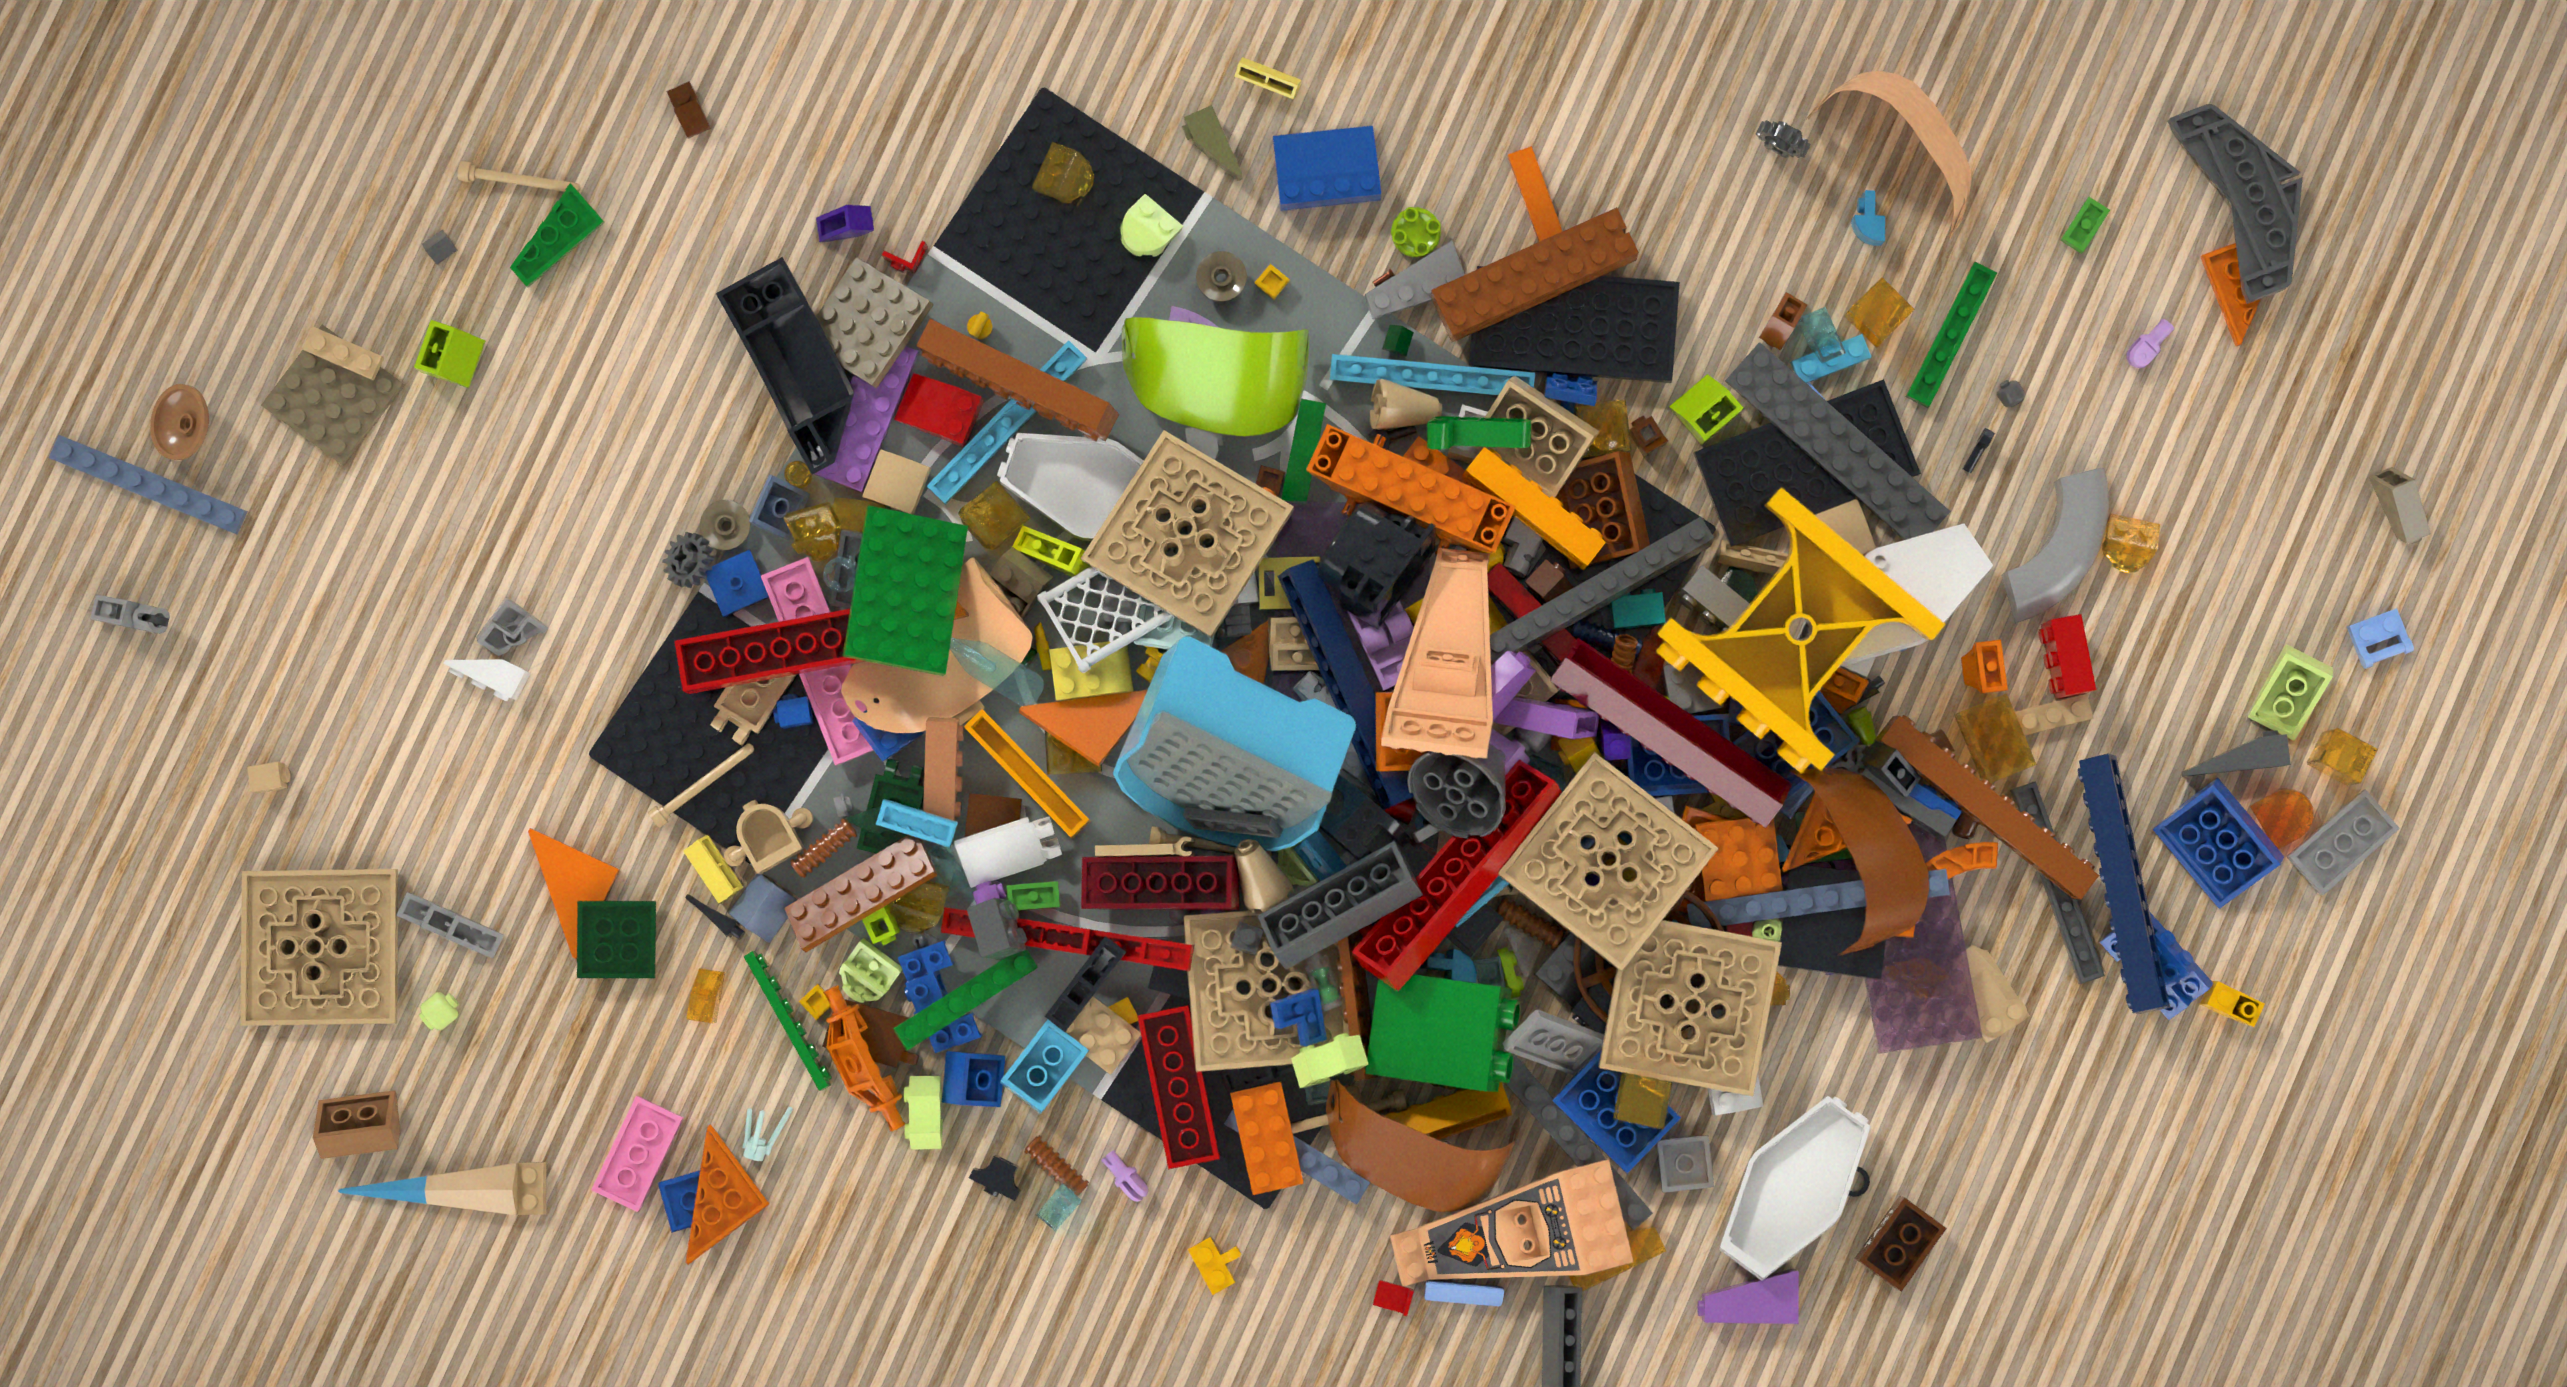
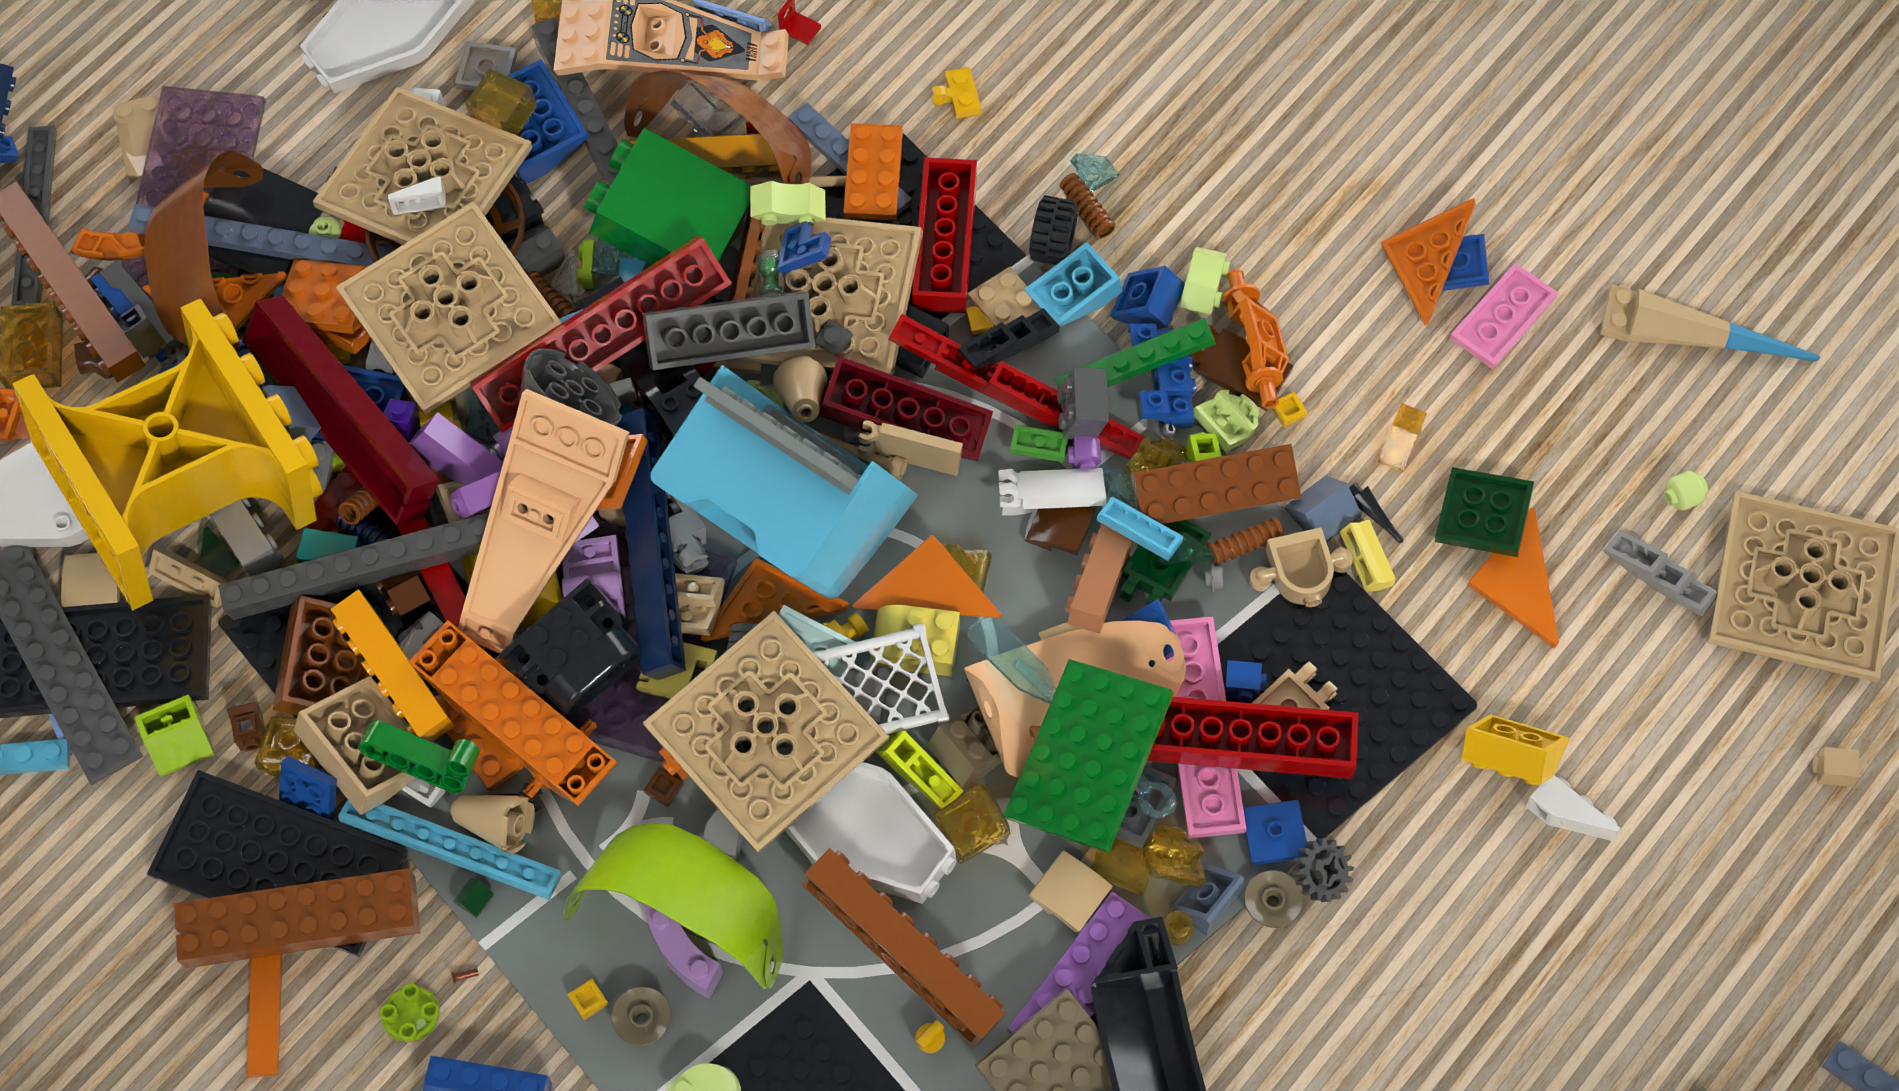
camera: 165 degrees left, 20 degrees down
medium nougat slope [313,1090,400,1159] -> none
light grey slope [476,597,548,656] -> none
tan piece [648,744,754,828] -> none
light aqua plant [742,1107,793,1161] -> none
green plate [743,951,832,1091] -> none
red slope [894,373,984,448] -> none
medium azure plate [927,340,1087,505] -> none
light orange brick [964,709,1091,839] -> none
black brick [969,1155,1021,1201] -> none
yellow piece [1034,622,1052,671] -> none
lavender arm [1101,1150,1148,1202] -> none
green slope [1281,398,1326,507] -> none
light grey wing [1364,240,1464,320] -> none
light grey plate [1502,1009,1604,1075] -> none
dark orange slope [1759,292,1807,351] -> none
clear light blue slope [1798,307,1846,363] -> none
none -> sand blue slope [263,385,321,442]
none -> white slope [388,177,446,215]
none -> black tyre [1029,195,1078,265]
none -> yellow slope [1461,714,1569,785]

